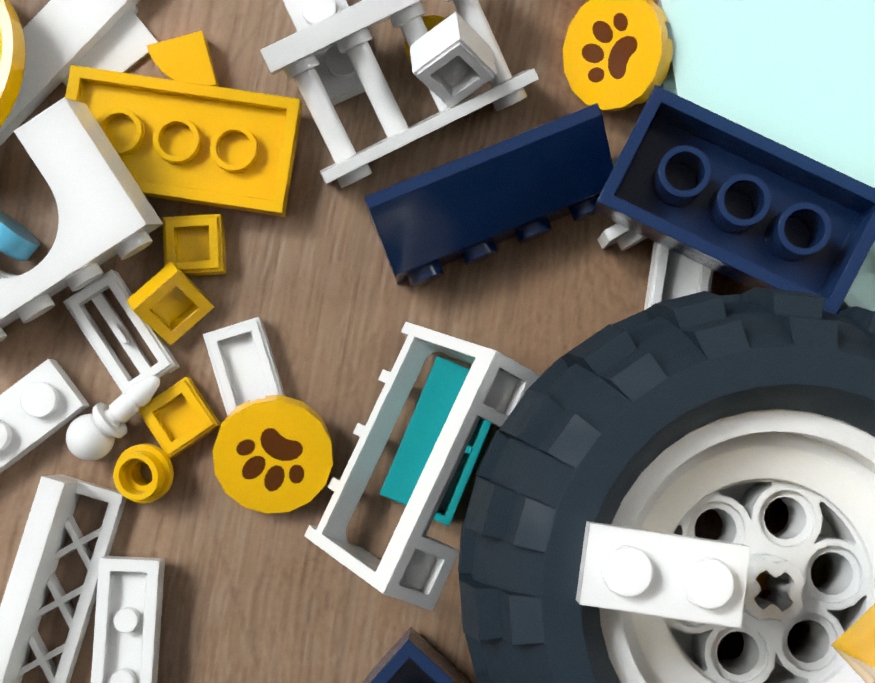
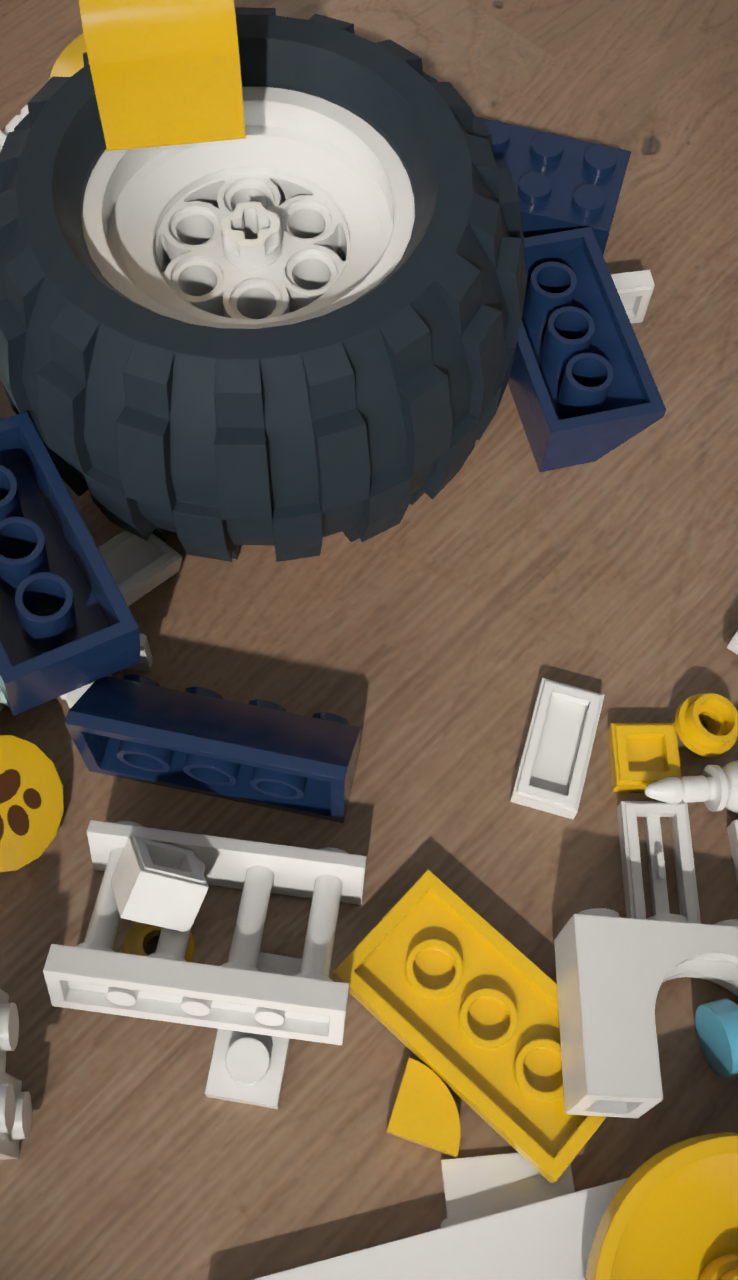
camera: 150 degrees left, 20 degrees down
yellow plate [126,261,214,346] -> none
yellow tile [162,214,226,276] -> none
yellow tile [212,395,333,514] -> none
white hinge [304,322,541,611] -> none
teal piece [380,356,491,526] -> none
white plate [576,521,751,629] -> none

